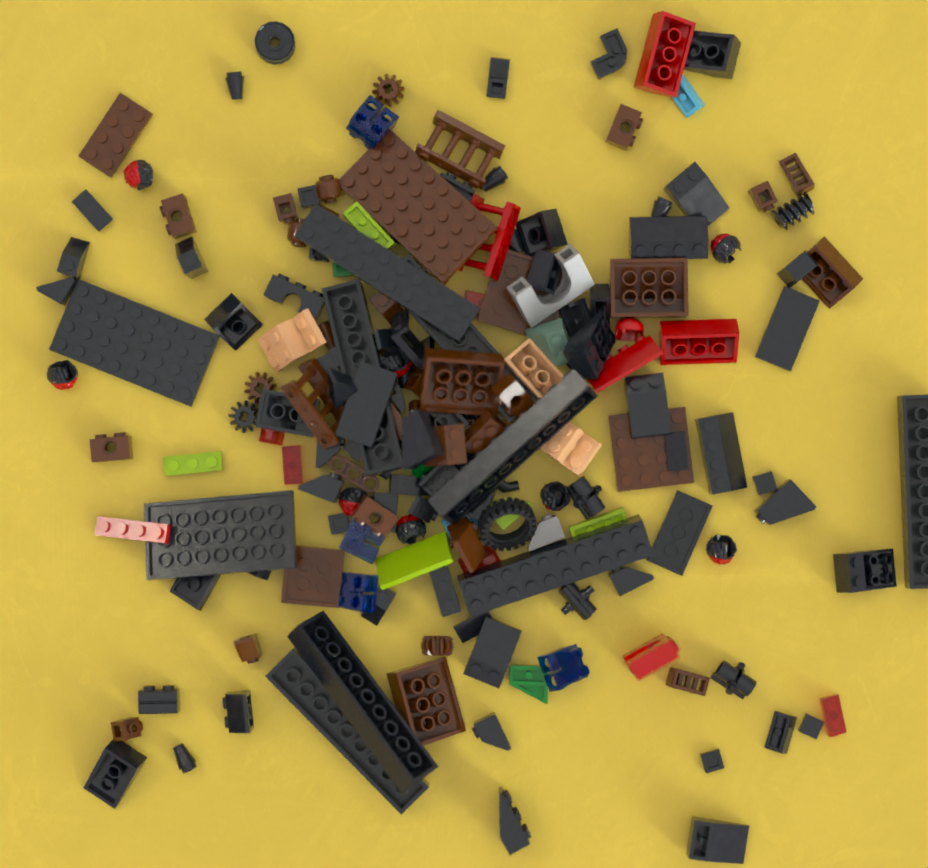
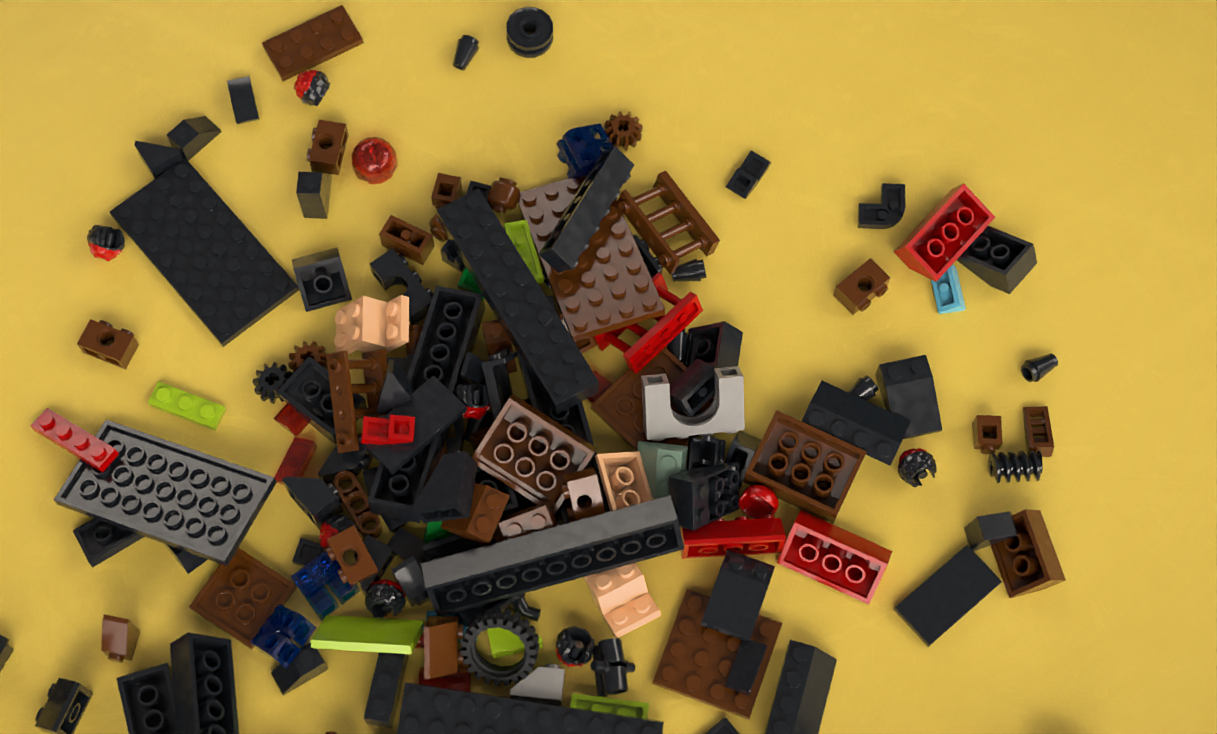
camera: 25 degrees right, 20 degrees down
none -> clear red cylinder [351,137,398,185]
none -> red slope [361,415,415,444]
none -> reddish brown brick [379,215,434,265]
none -> black brick [538,146,634,273]
none -> black cone [1021,353,1058,382]

